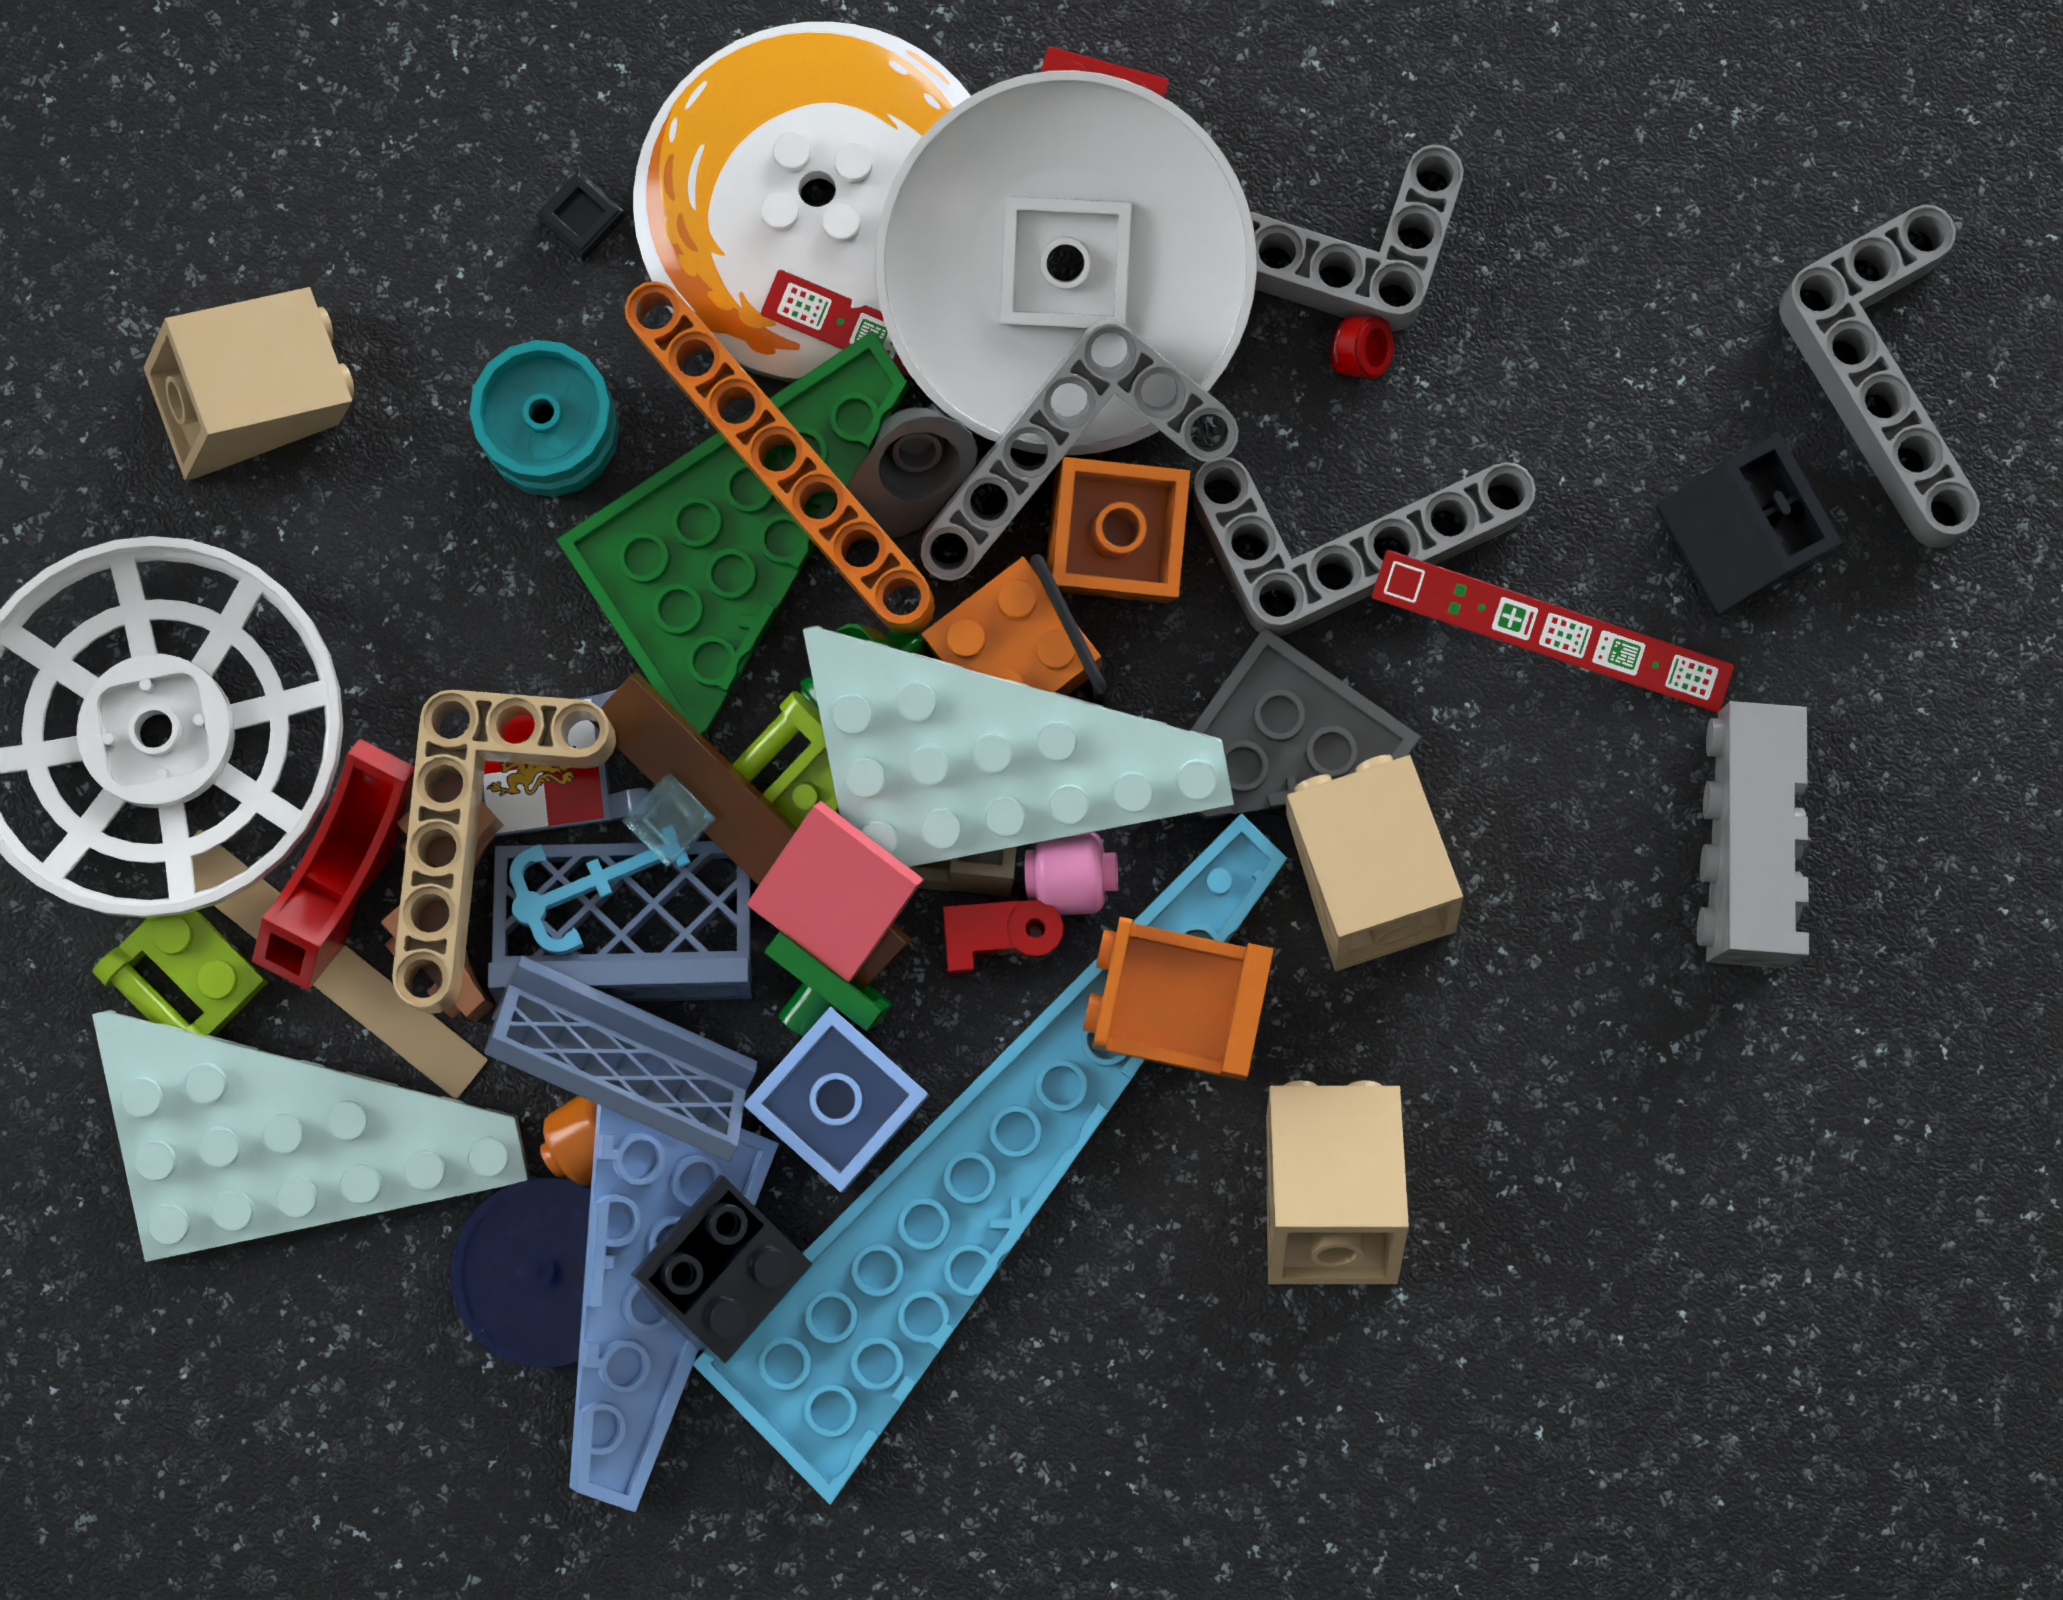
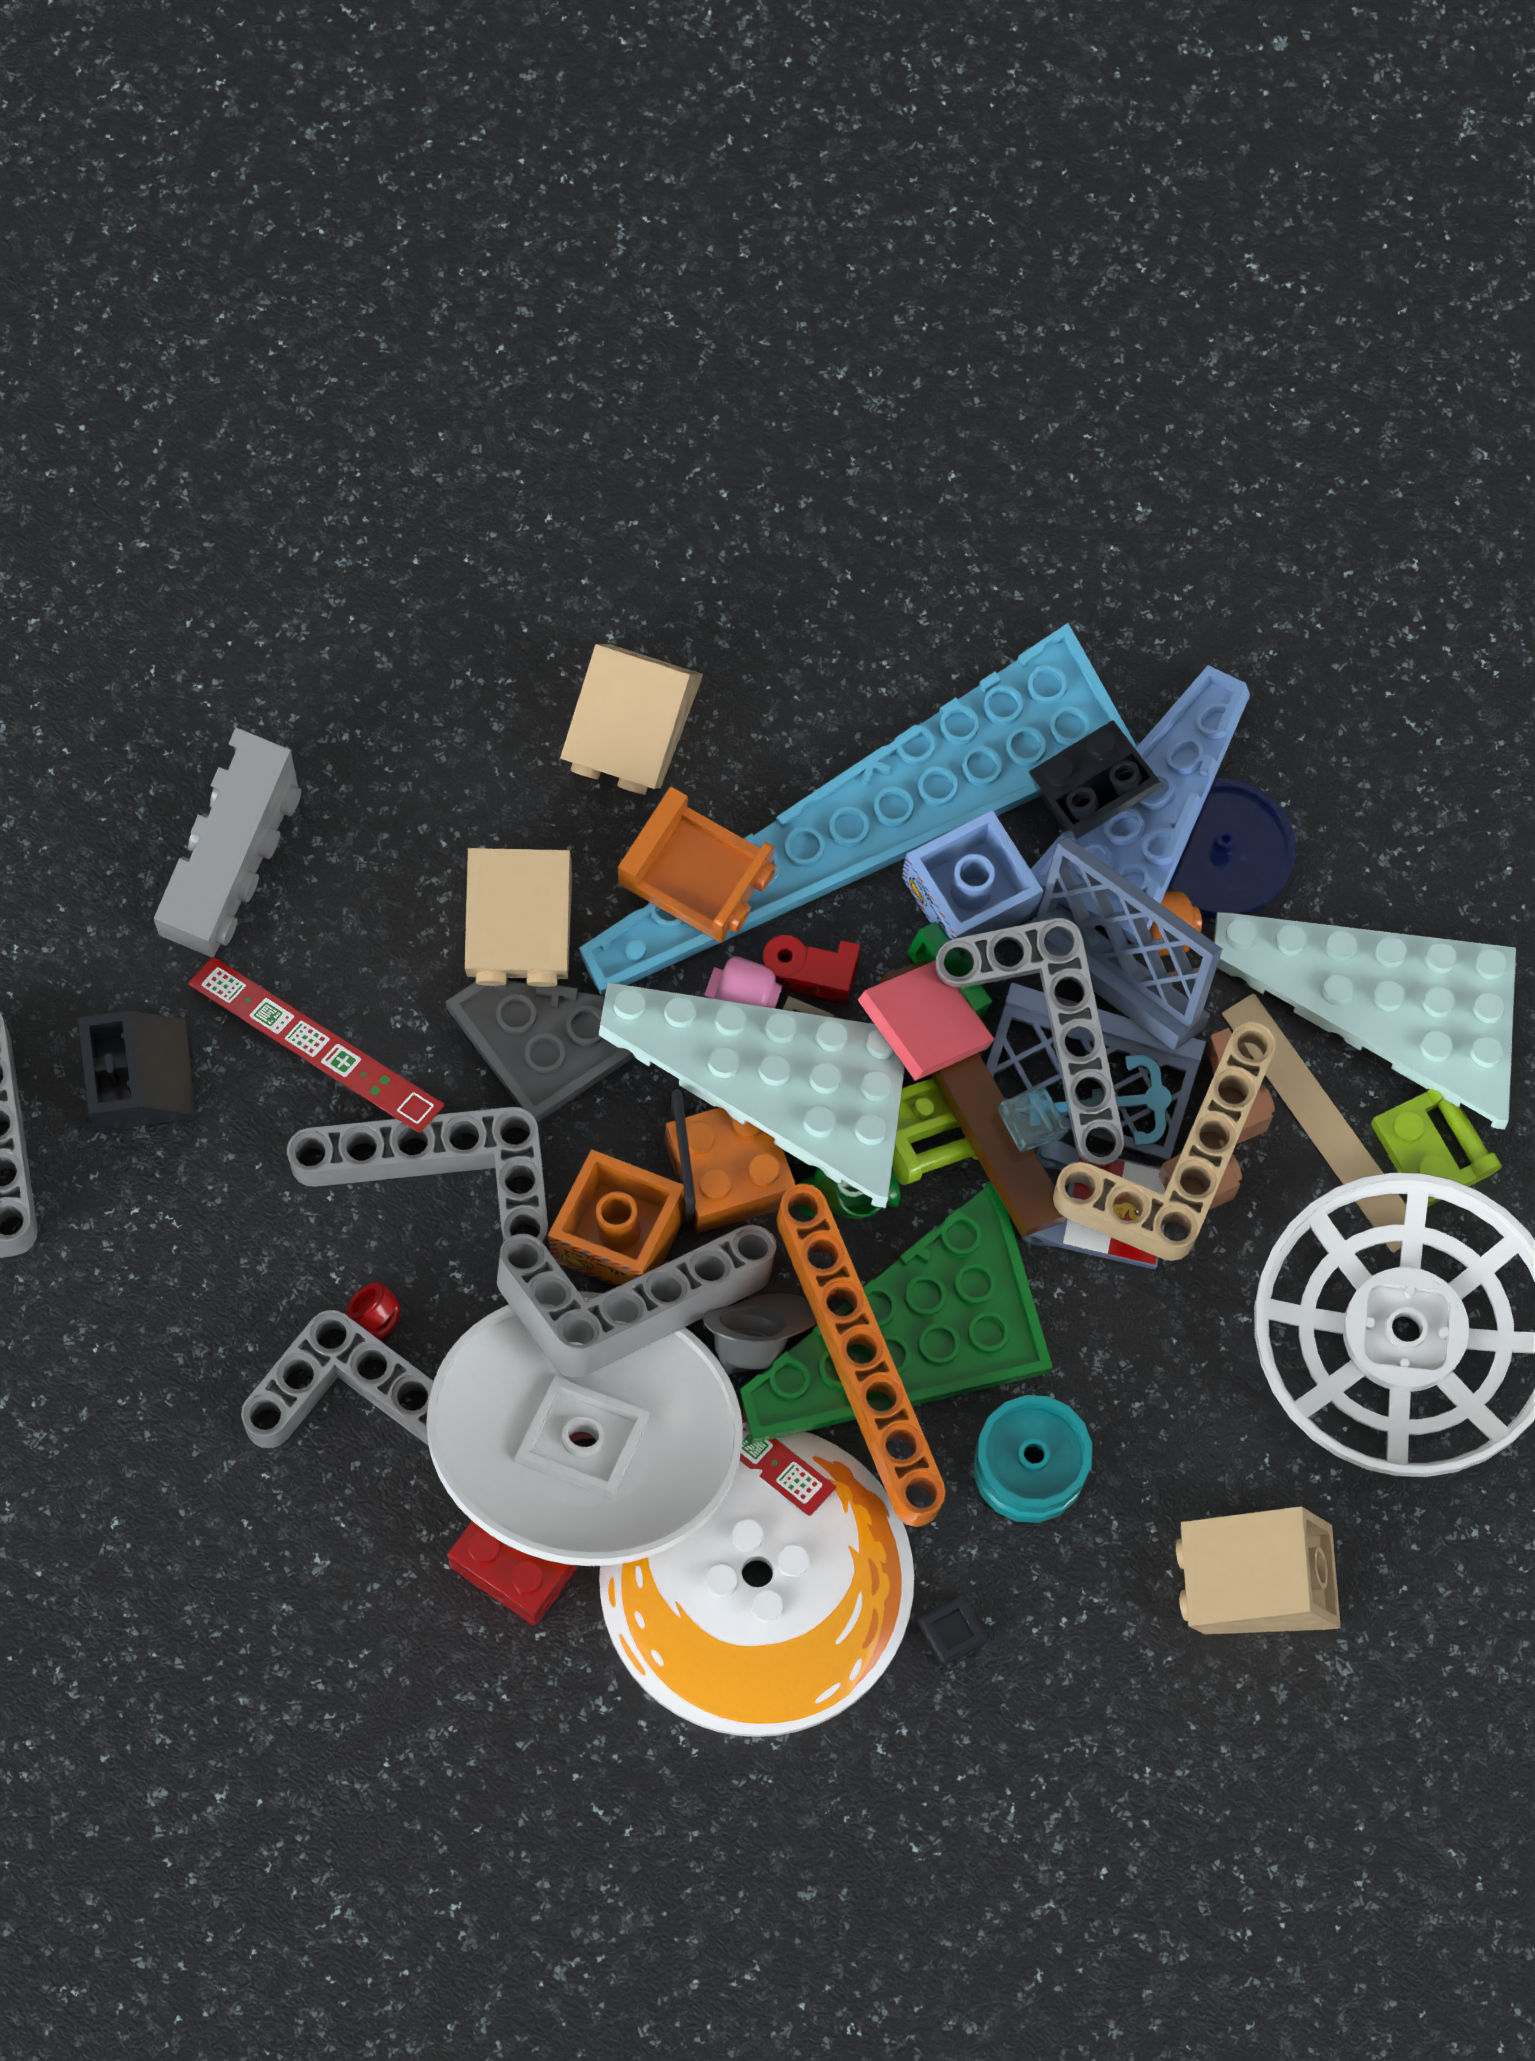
camera: 165 degrees left, 10 degrees down
red arch [251,739,415,990] -> none
none -> light grey beam [936,918,1124,1167]

